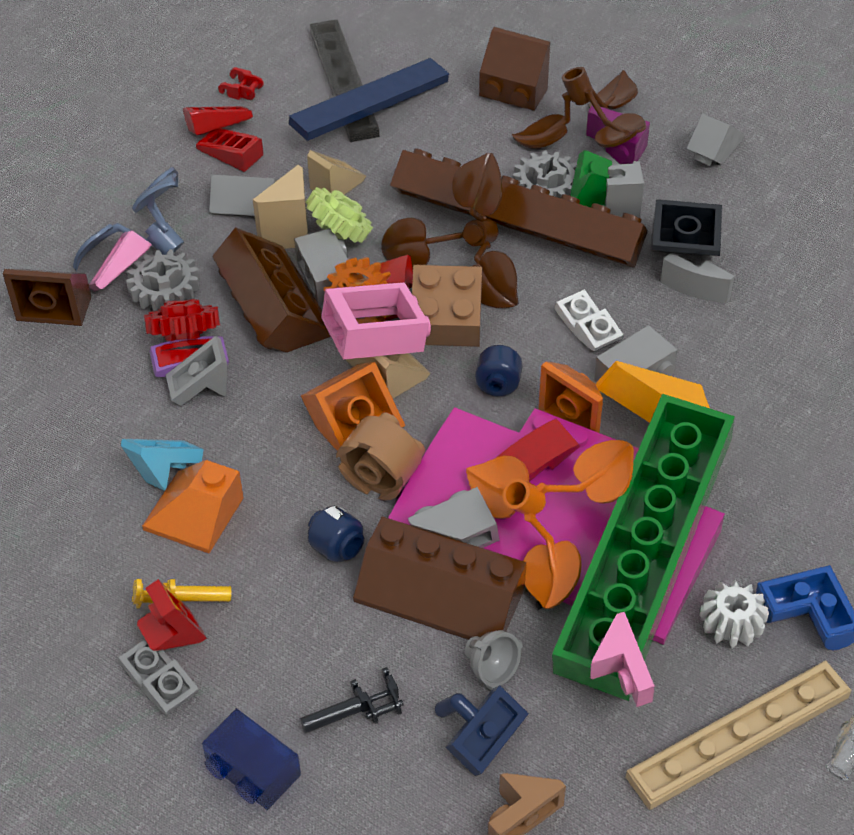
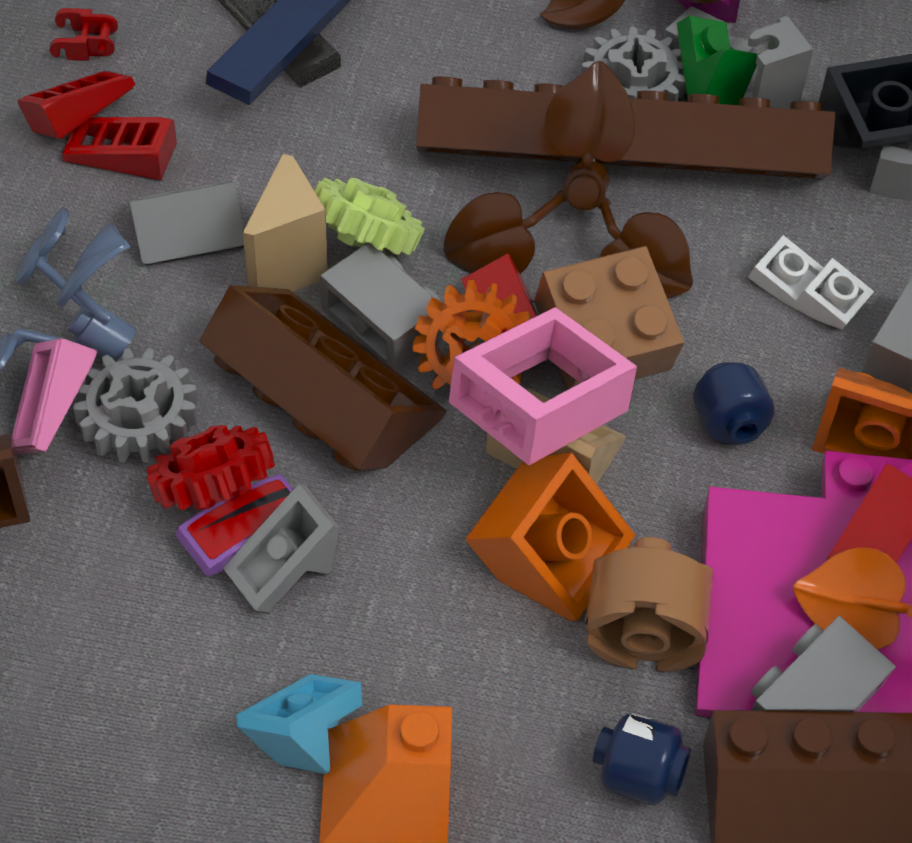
camera: 25 degrees left, 5 degrees up
tan slope [307,150,366,195] -> none

